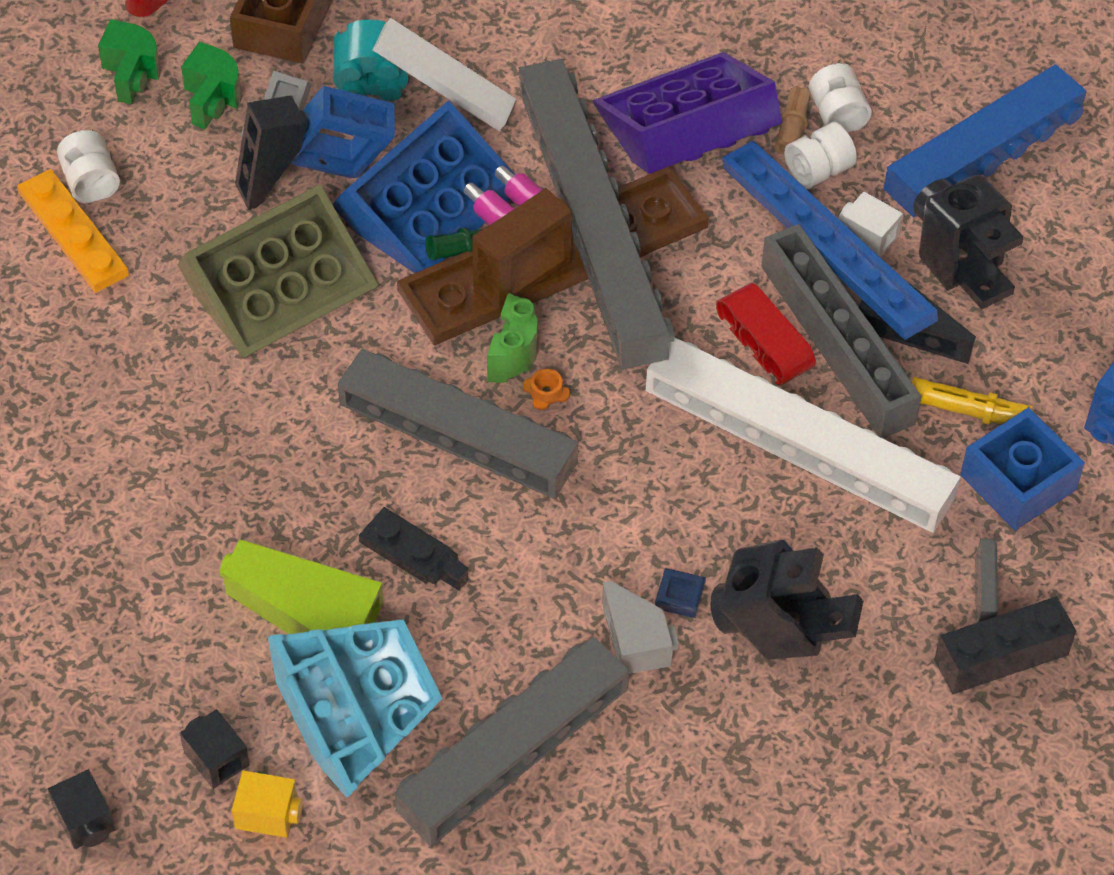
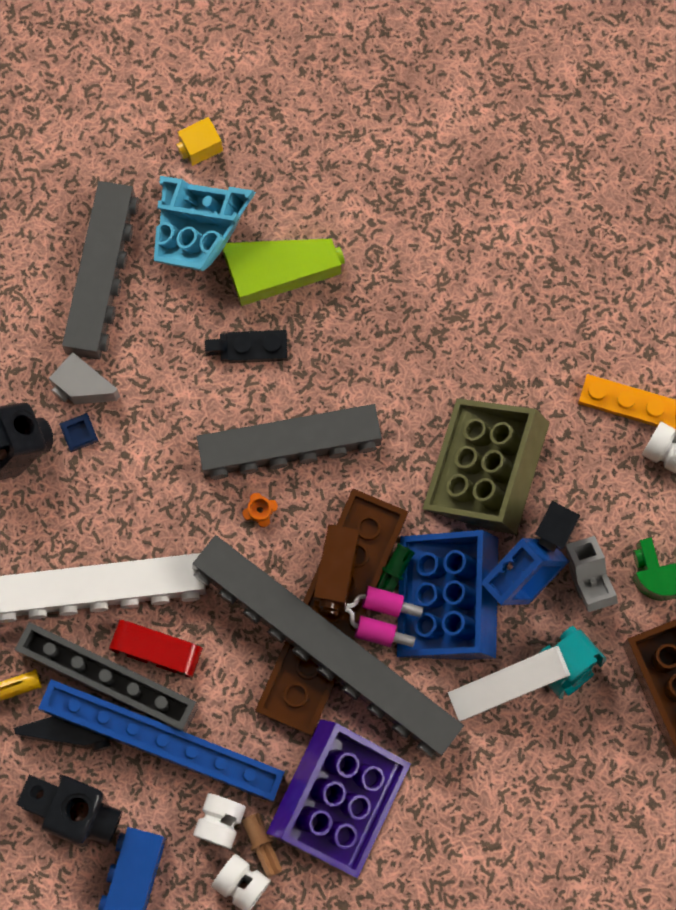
camera: 145 degrees right, 20 degrees up
black brick [47,769,115,850] -> none
black brick [180,709,250,789] -> none
bright green cylinder [487,293,538,383] -> none
white brick [838,192,903,257] -> none

